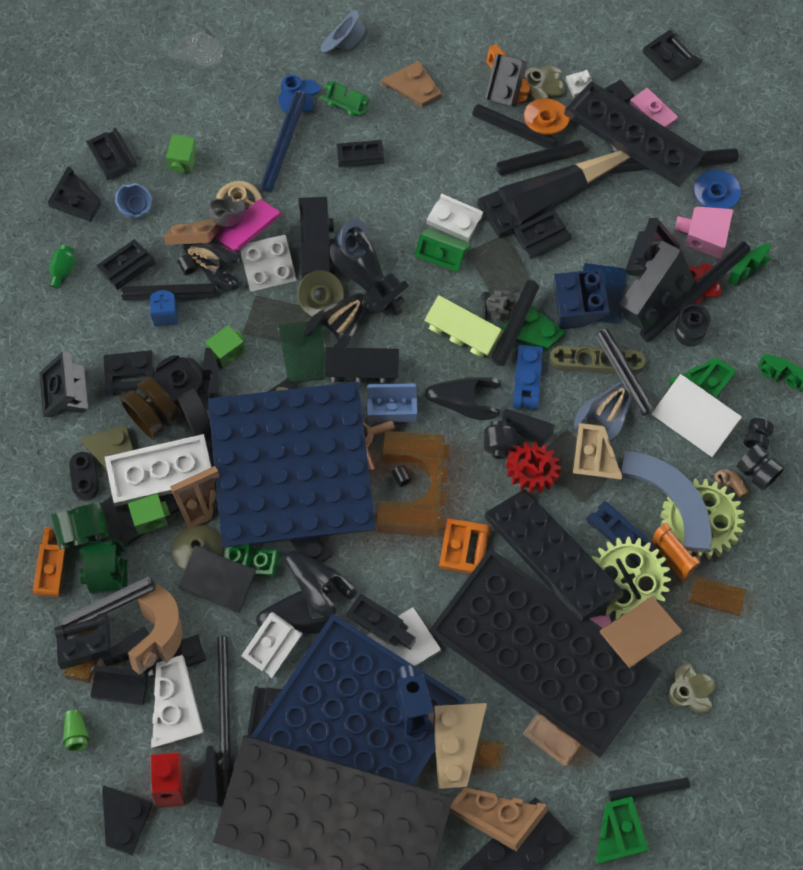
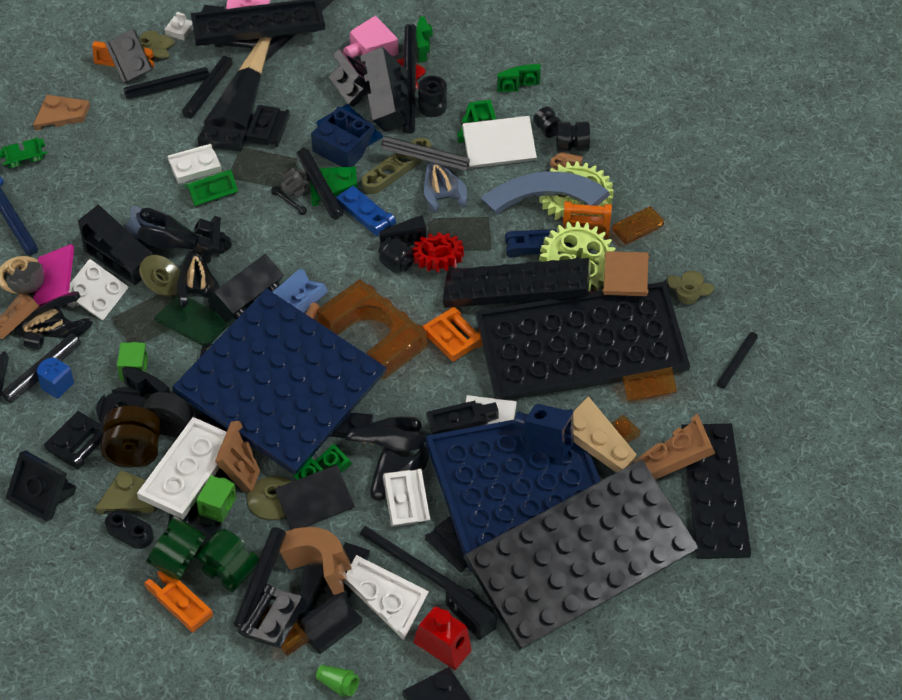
camera: 50 degrees left, 15 degrees down
black plate [336,140,384,167] -> none
black piece [391,465,412,487] -> none
yellowish green brick [424,295,504,358] -> none
black animal [425,377,501,420] -> none
orange dish [524,98,570,135] -> none
tan wing [573,423,622,480] -> none
green wing [595,797,648,865] -> none
blue dish [694,170,741,209] -> none

